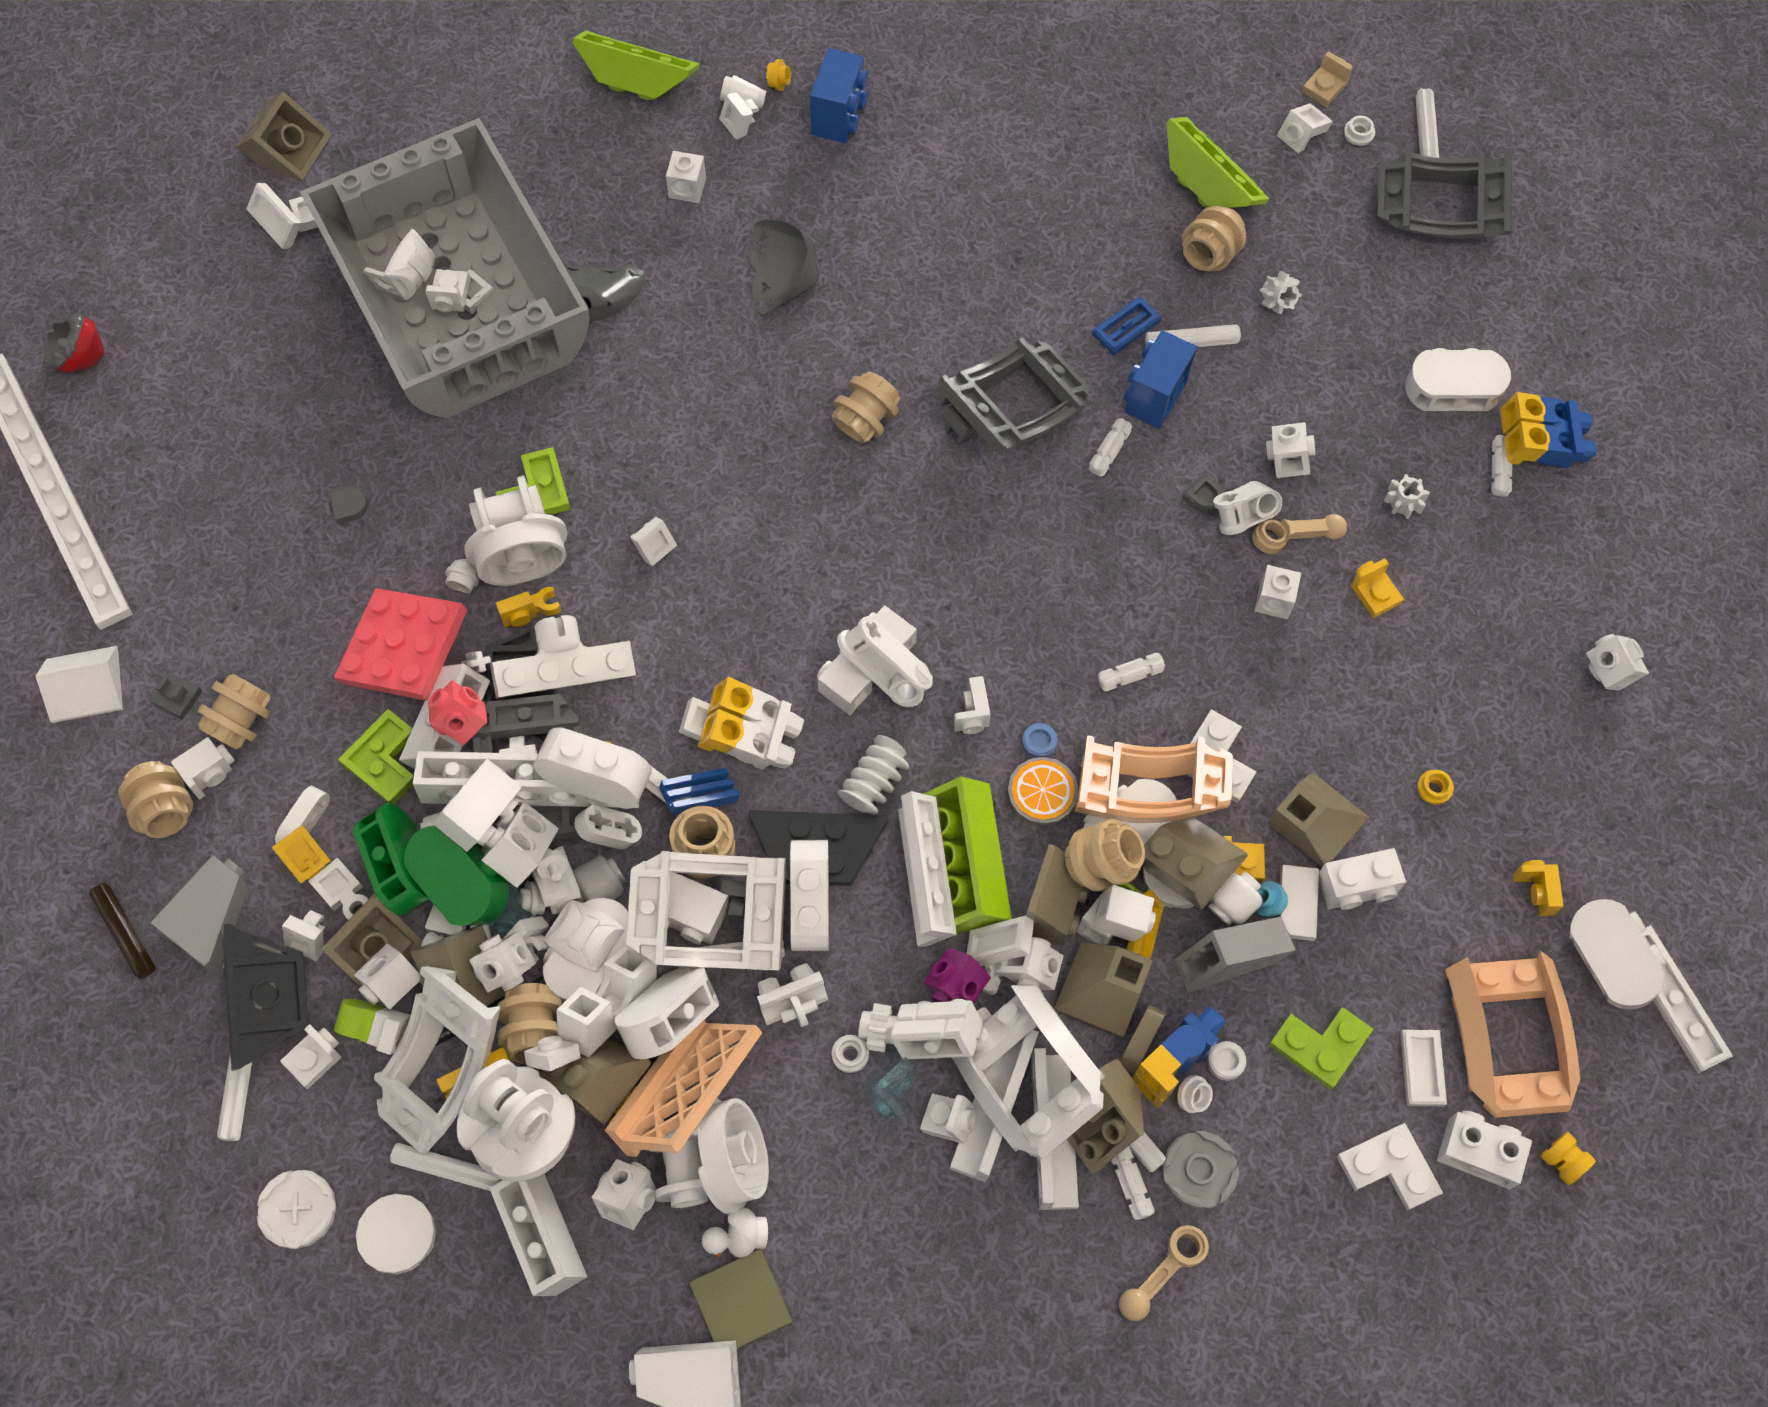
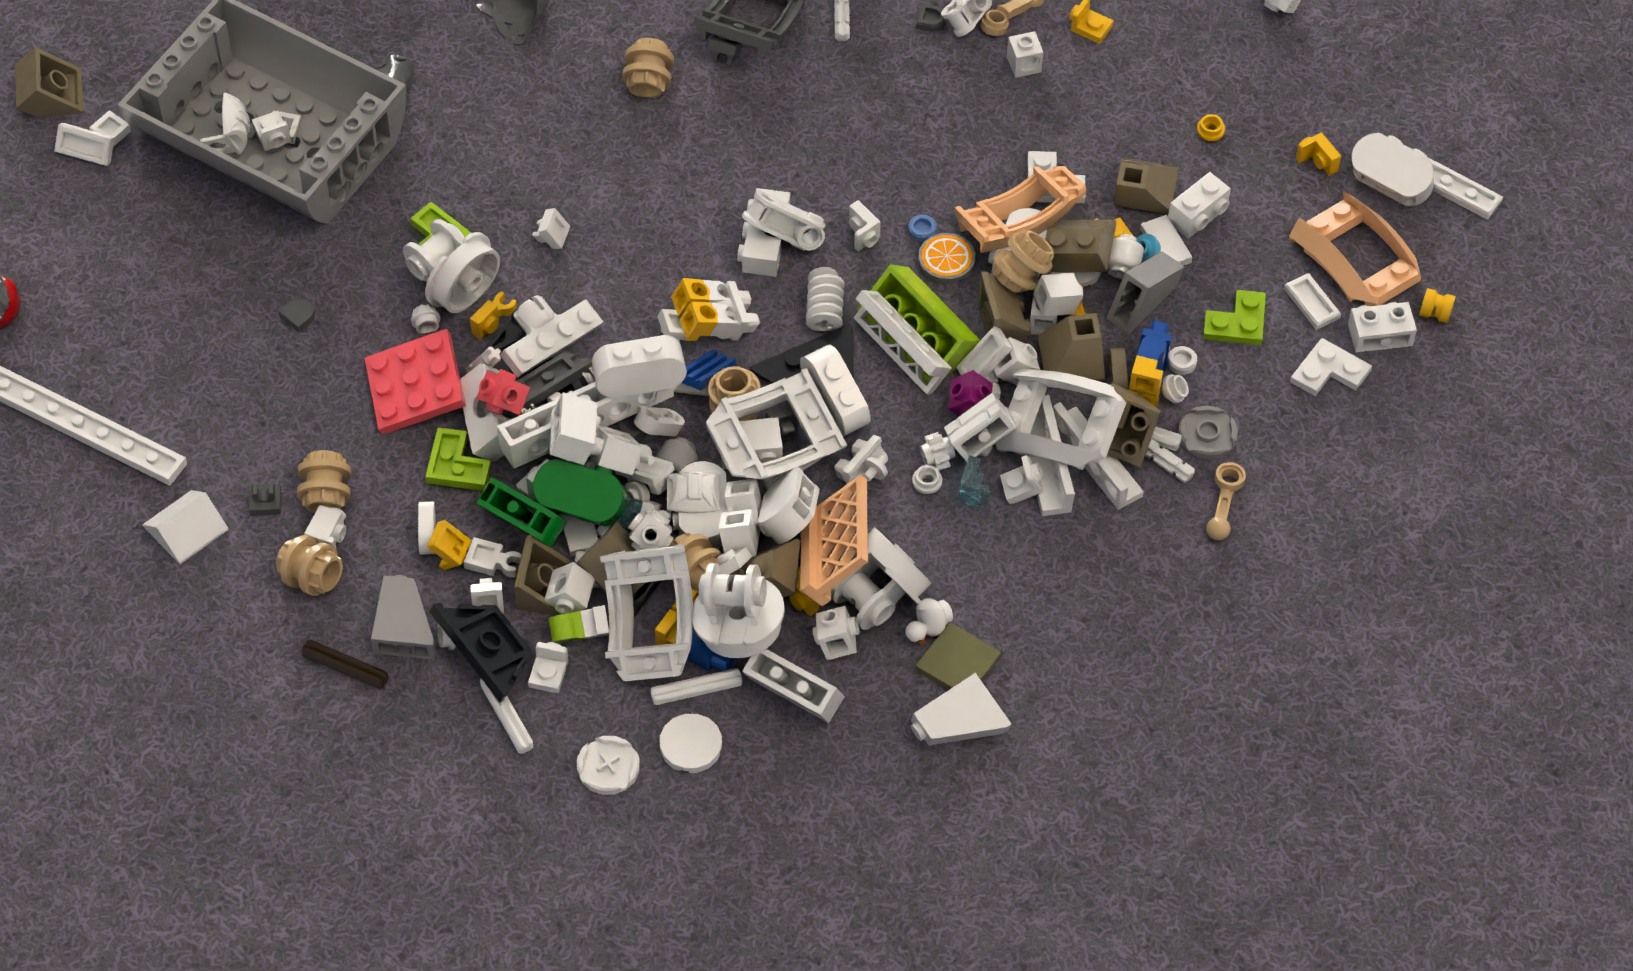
camera: 30 degrees left, 10 degrees down
white axle [1098,653,1165,691] -> none

